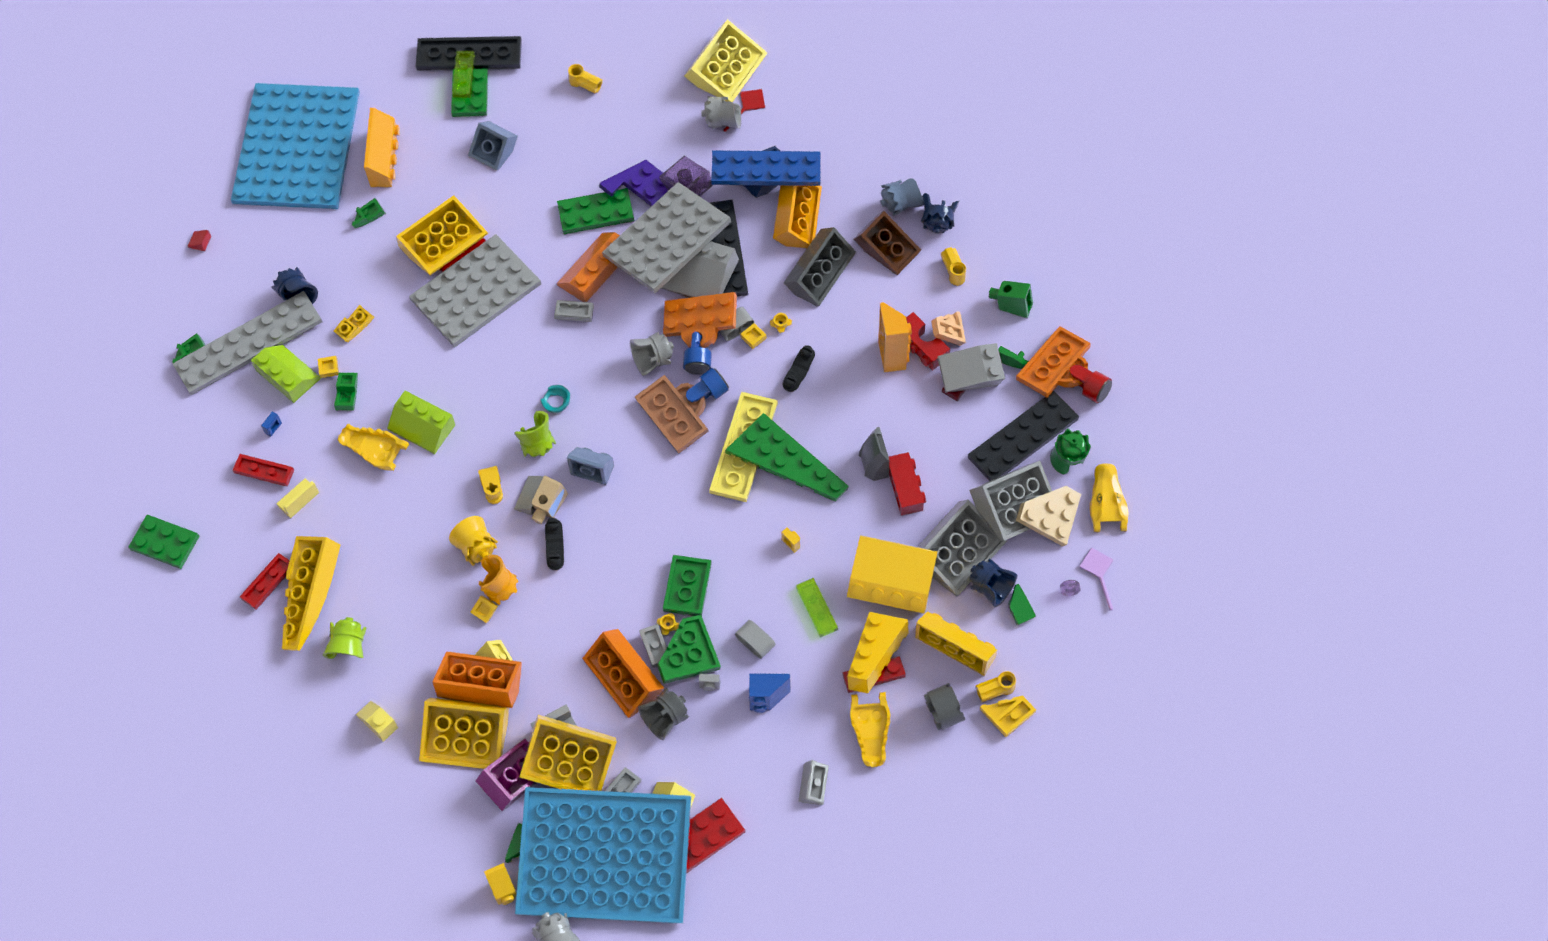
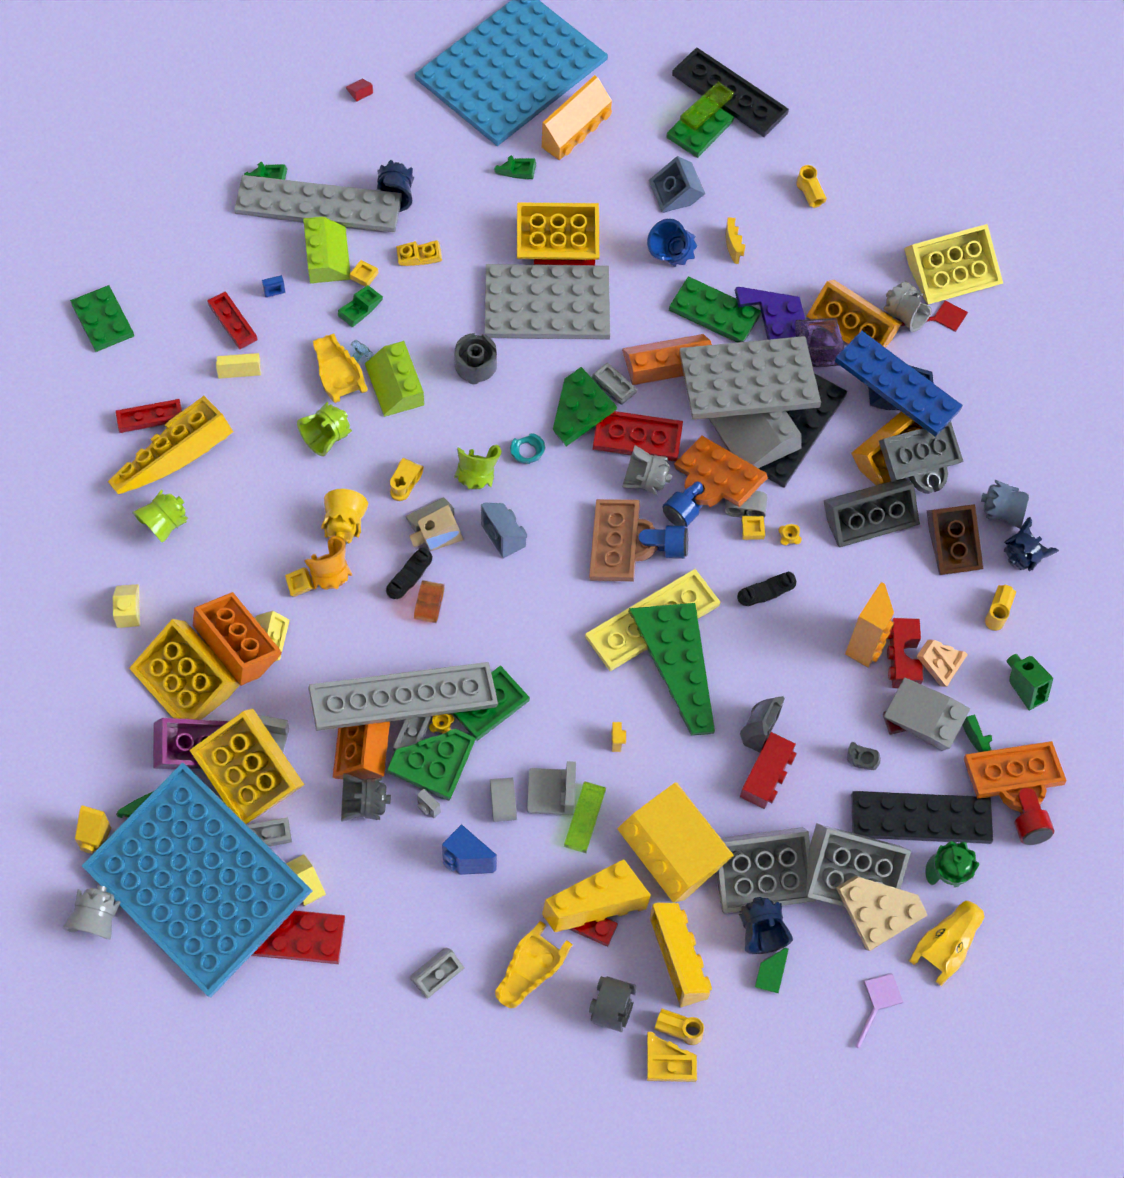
camera: 35 degrees right, 0 degrees up
clear purple tile [1060,580,1081,596] -> none
none -> lime hat [297,402,352,456]
none -> light grey plate [308,662,498,731]
none -> clear light blue plant [351,340,374,361]
none -> clear orange beam [414,580,445,623]
none -> dark grey brick [454,333,497,384]
none -> light grey bracket [527,761,576,815]
none -> green plate [553,367,617,447]
none -> red plate [593,411,683,462]
none -> blue hat [647,218,697,267]
none -> yellow slope [725,217,745,264]
none -> light orange slope [806,280,902,348]
none -> dark grey hair [847,742,881,770]
none -> dark grey plate [879,421,964,494]

